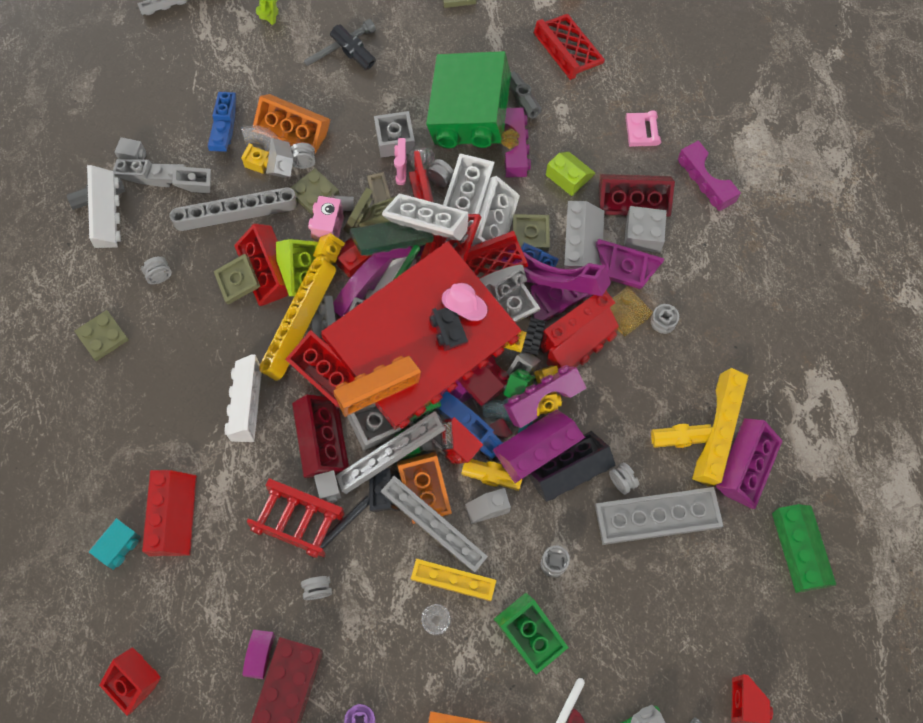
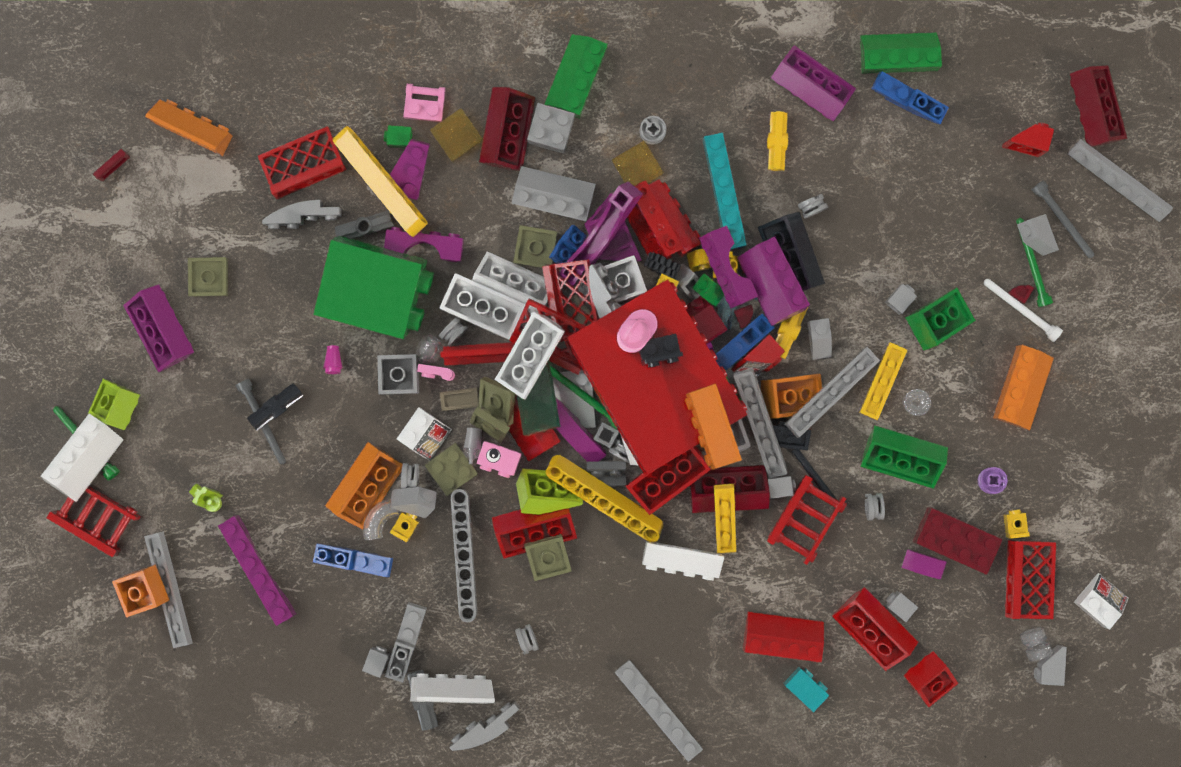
camera: 85 degrees left, 20 degrees up
olive plate [74,310,129,361] -> none
light grey slope [172,166,211,193] -> none
yellow brick [313,233,345,264] -> none
clear yellow wheel [501,129,520,149] -> none
light grey wheel [540,545,570,577] -> none
lime slope [546,152,595,196] -> none
light grey plate [595,487,723,545] -> none
magenta wing [596,239,664,289] -> none
magenta arch [678,140,741,211] -> none
yellow arch [692,368,748,487] -> none
none -> magenta arch [218,515,296,626]
none -> light grey slope [262,200,342,229]
none -> dark pink cone [323,345,343,374]
none -> yellow beam [332,126,428,237]
none -> green brick [384,125,413,149]
none -> magenta wing [390,139,430,200]
none -> slope [397,407,452,461]
none -> clear yellow plate [430,108,483,162]
none -> light grey slope [450,701,520,751]
none -> green slope [544,34,608,119]
none -> light grey plate [615,660,703,762]
none -> teal brick [703,133,747,251]
none -> yellow plate [714,484,736,553]
none -> red slope [832,587,918,671]
none -> green slope [860,425,948,489]
none -> blue slope [871,71,949,124]
none -> light grey brick [884,284,917,315]
none -> light grey brick [885,591,918,622]

